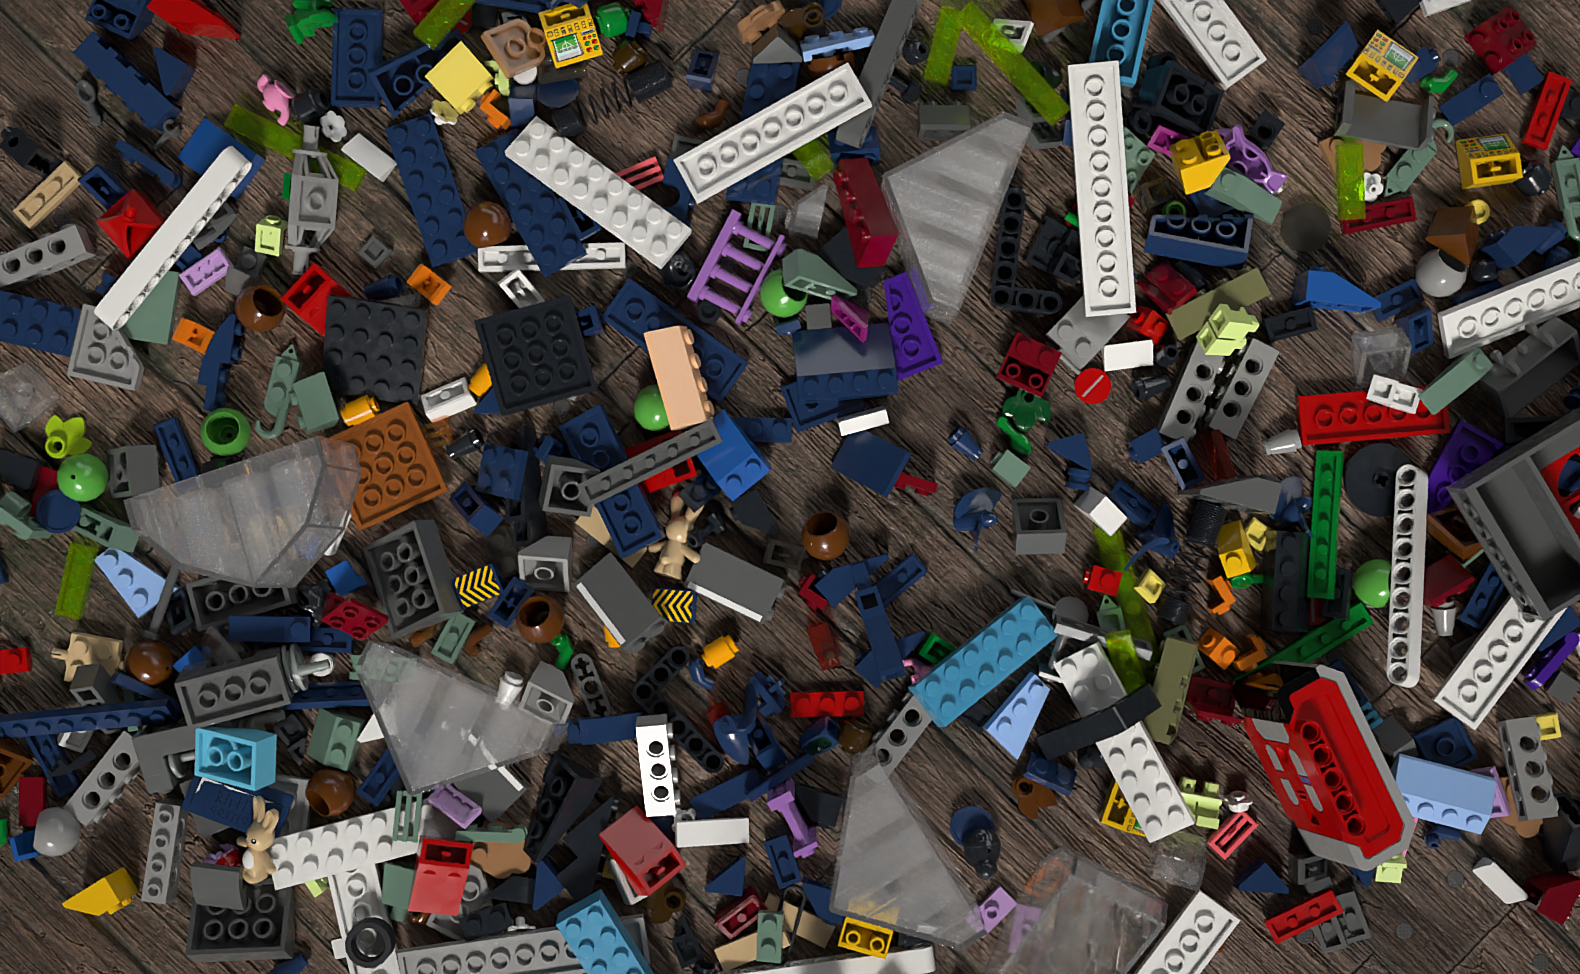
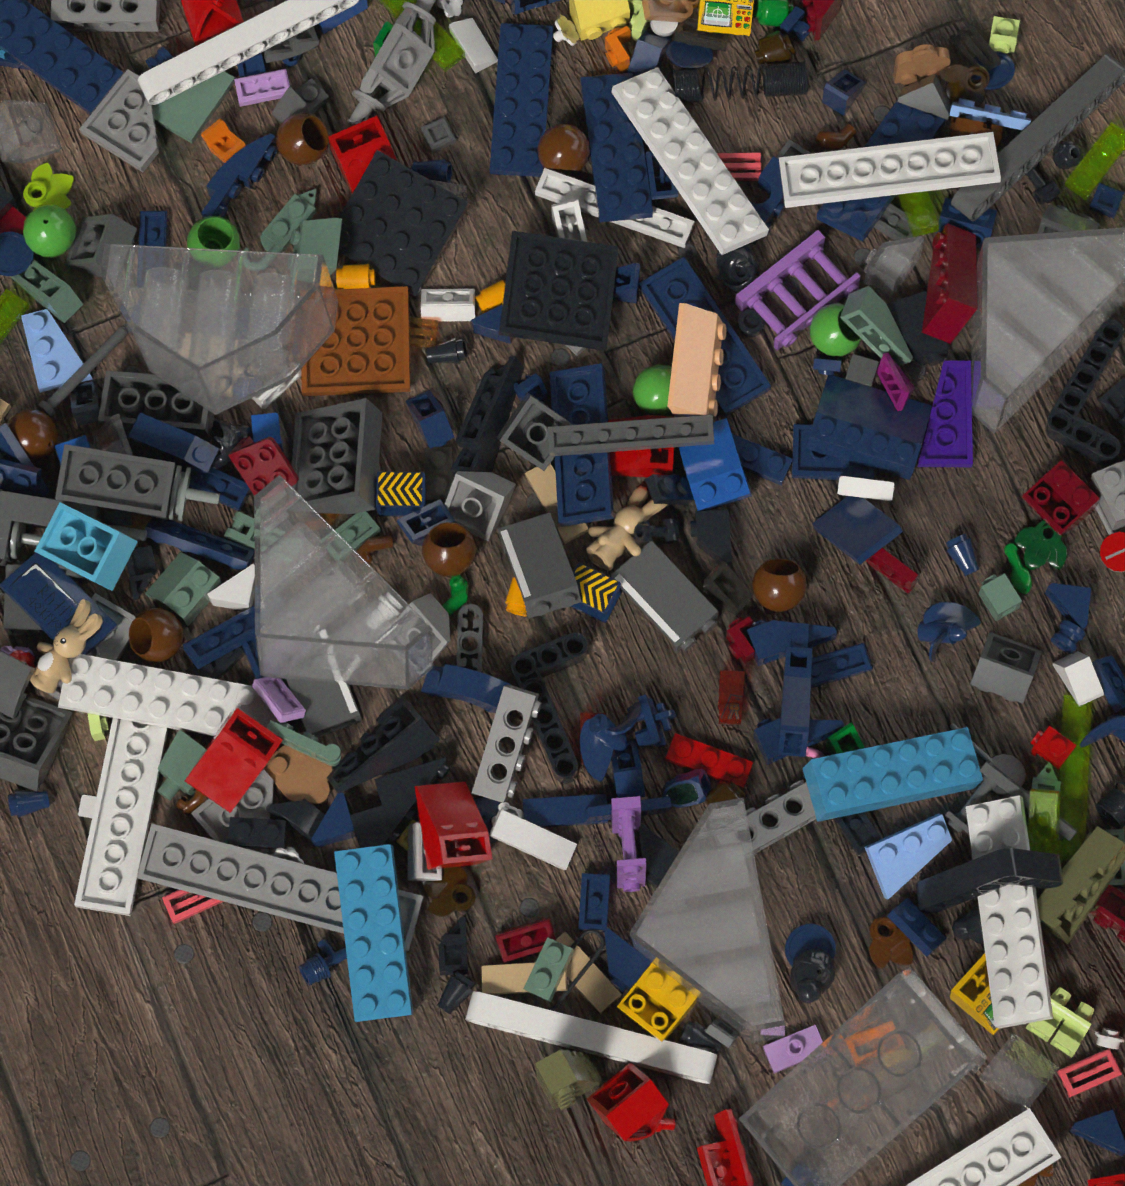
camera: 30 degrees right, 15 degrees down
yellowish green bracket [255,215,288,256] -> none
white tile [309,652,335,676] -> none
black tyre [345,917,396,968] -> none
sand green tile [392,790,423,843] -> none
orange bracket [407,264,452,306] -> none
dark blue plate [476,443,528,500] -> none
dark blue arm [688,656,717,691] -> none
light orange brick [701,634,739,669] -> none
dark blue slope [704,853,747,896] -> none
sand green tile [743,203,776,253] -> none
light yellow tile [1133,568,1166,604] -> none

